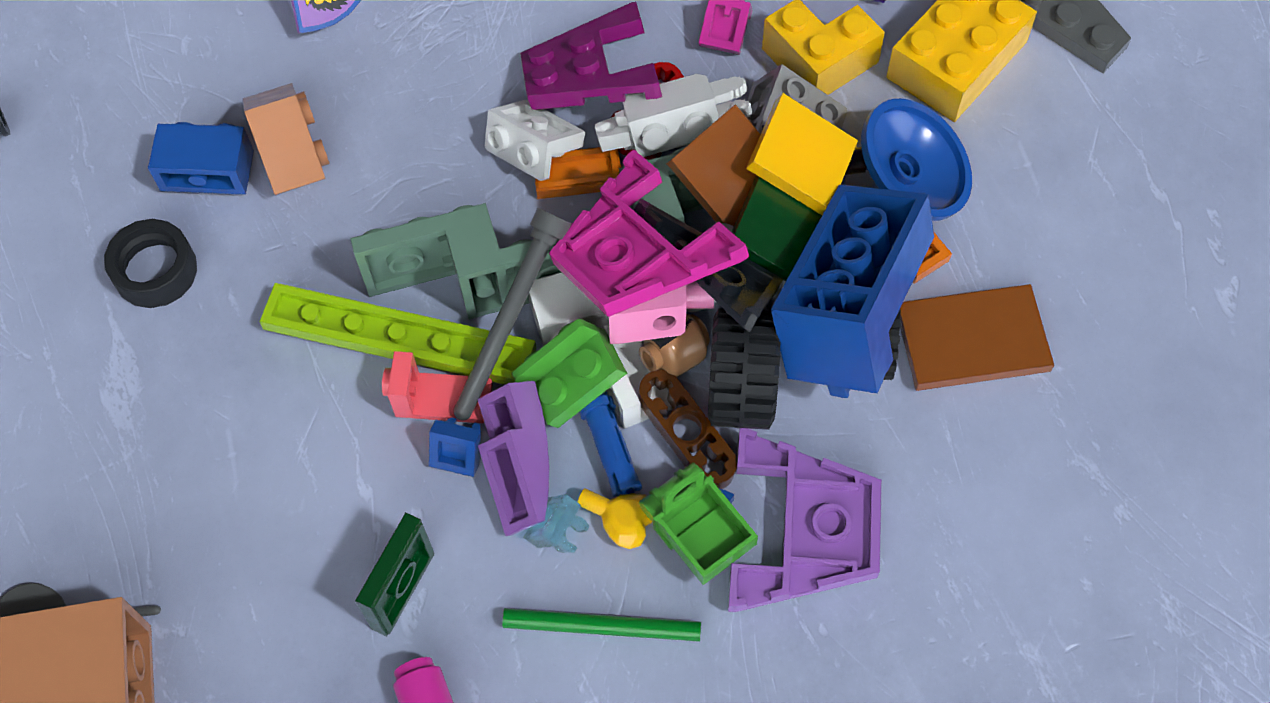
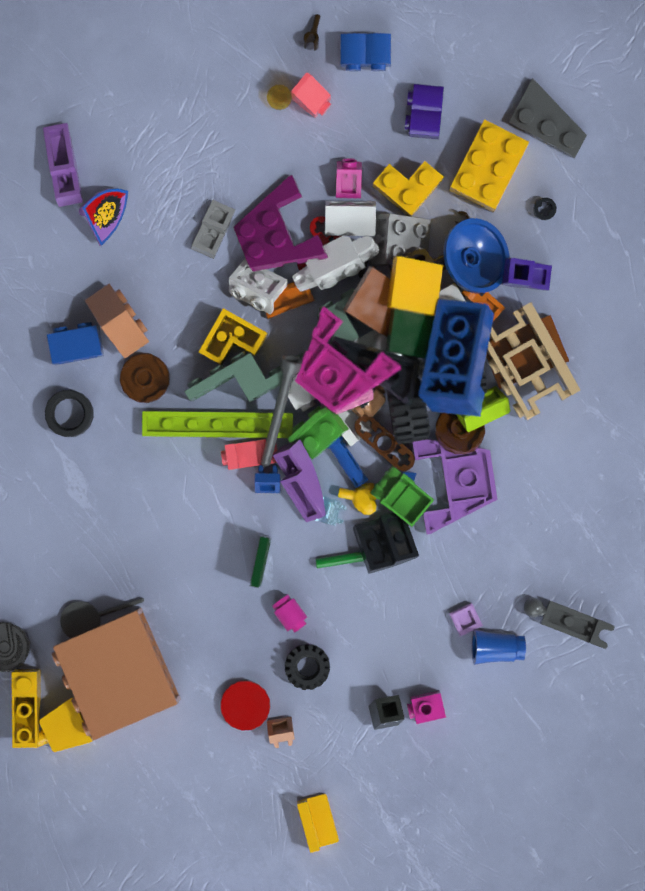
camera: 20 degrees left, 25 degrees up
none -> reddish brown tile [120,353,170,403]
none -> light grey slope [191,200,235,259]
none -> yellow brick [199,308,268,365]
none -> white panel [325,201,376,236]
none -> black slope [353,512,419,574]
none -> reddish brown tile [435,413,485,454]
none -> lime slope [456,386,510,432]
none -> tan fence [487,302,580,420]
none -> dark purple brick [502,258,552,291]
none -> black bush [533,198,557,220]

